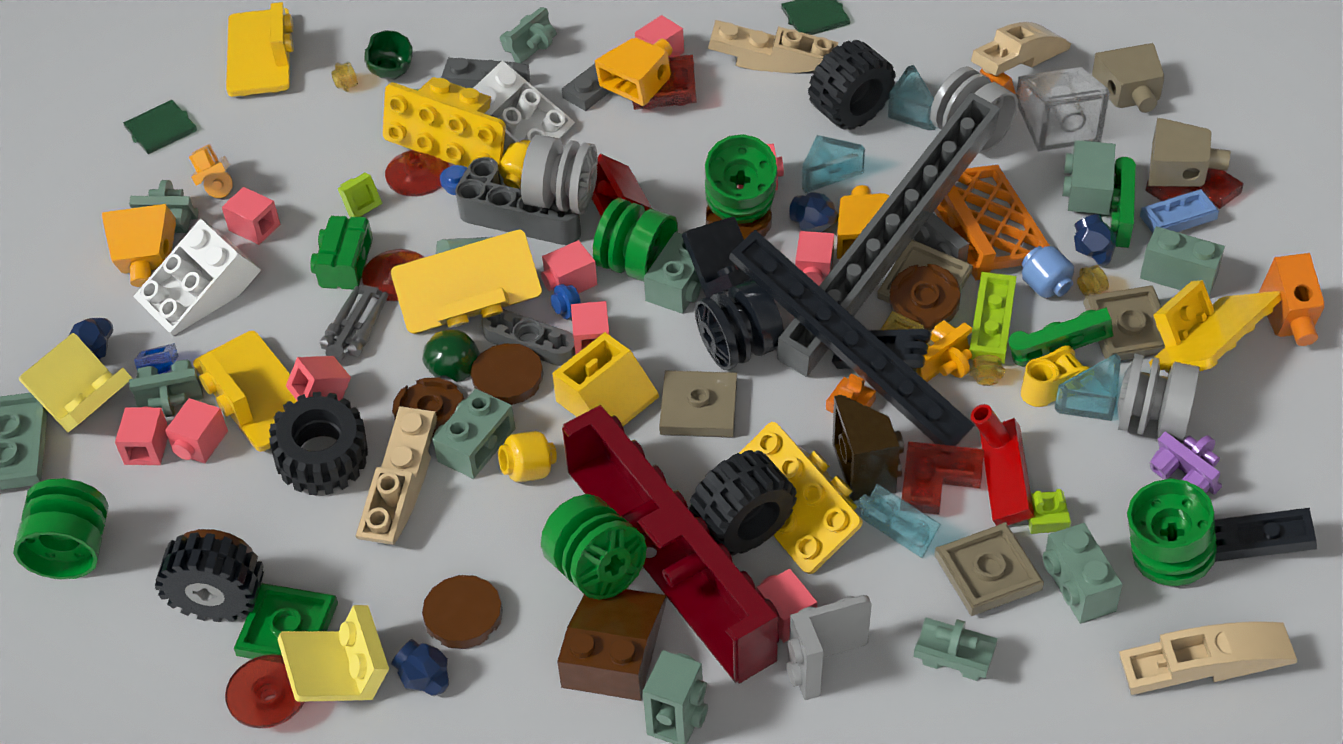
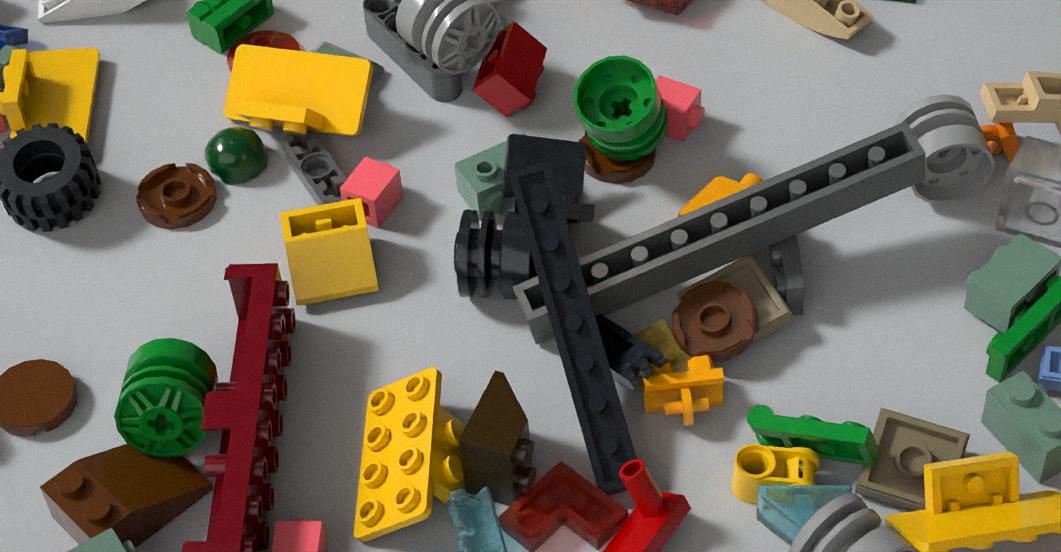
camera: 35 degrees right, 0 degrees up
coral brick [286,356,351,401] -> none
flat silver piece [319,285,388,362] -> none
tan slope [356,406,438,545] -> none
sand green brick [432,388,516,479] -> none
reddish brown tile [471,343,544,405] -> none
yellow head [498,431,557,483] -> none
coral brick [541,240,598,294] -> none
blue plate [551,284,581,319] -> none
green wheel [593,198,678,282] -> none
dark tan plate [659,370,737,437] -> none
black tyre [689,450,797,555] -> none
dark blue rock [789,192,839,232] -> none
coral brick [795,231,834,286] -> none
clear light blue slope [802,135,865,193] -> none
black tyre [808,40,896,130] -> none
orange tile [826,373,876,413] -> none
clear light blue slope [888,65,936,131] -> none
orange fence [934,165,1050,281] -> none
lime plate [969,272,1017,364] -> none
clear yellow plate [969,355,1005,386] -> none
medium blue head [1022,246,1074,298] -> none
dark blue rock [1074,214,1116,266] -> none
clear yellow plate [1077,265,1109,296] -> none

